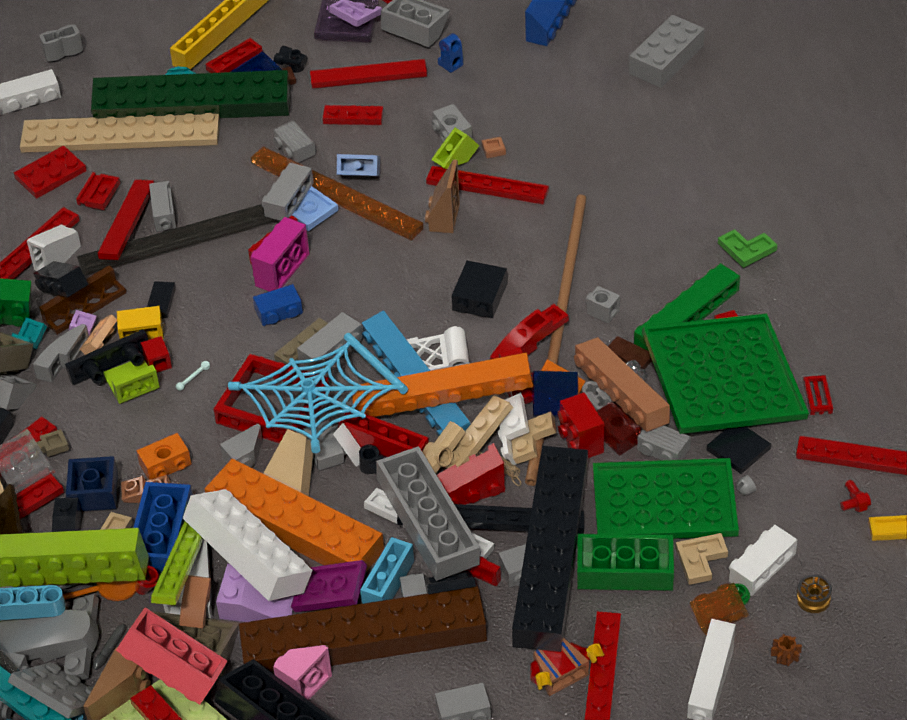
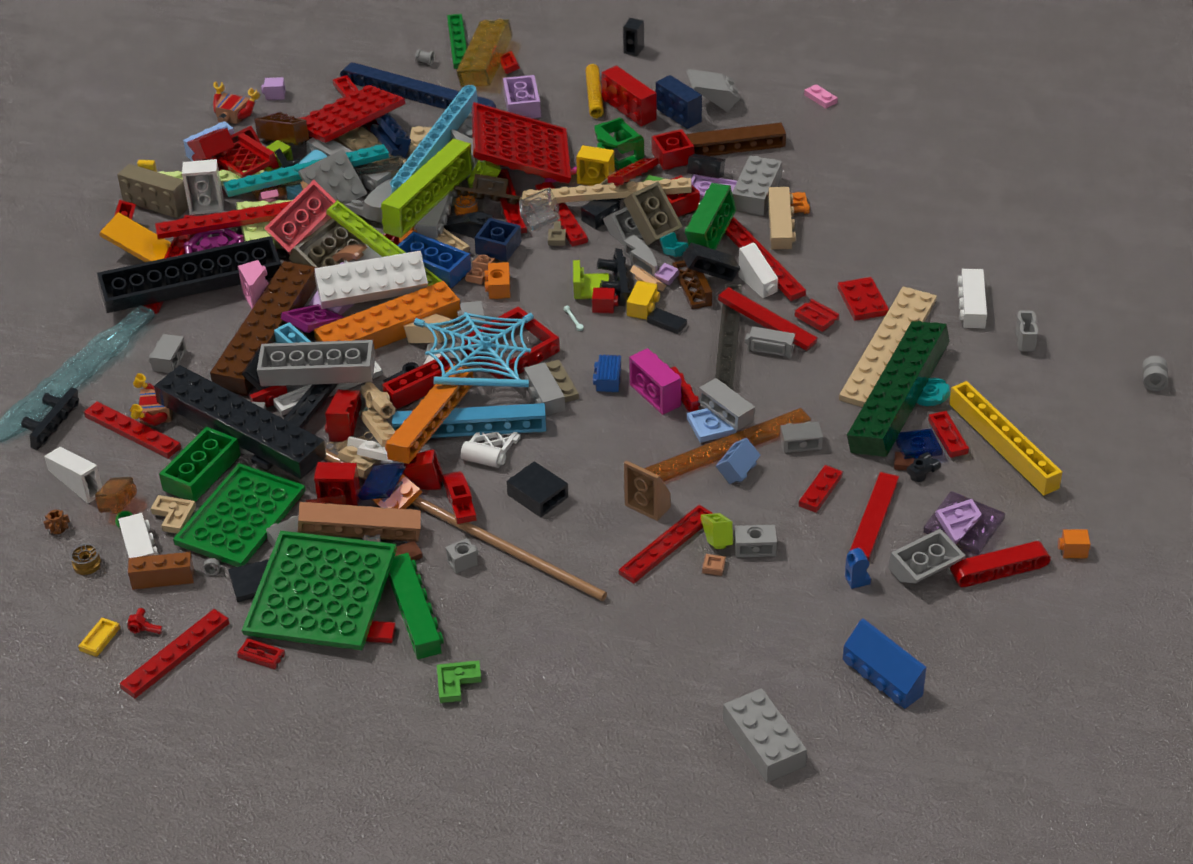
camera: 115 degrees right, 5 degrees down
none -> dark orange brick [128,552,194,590]

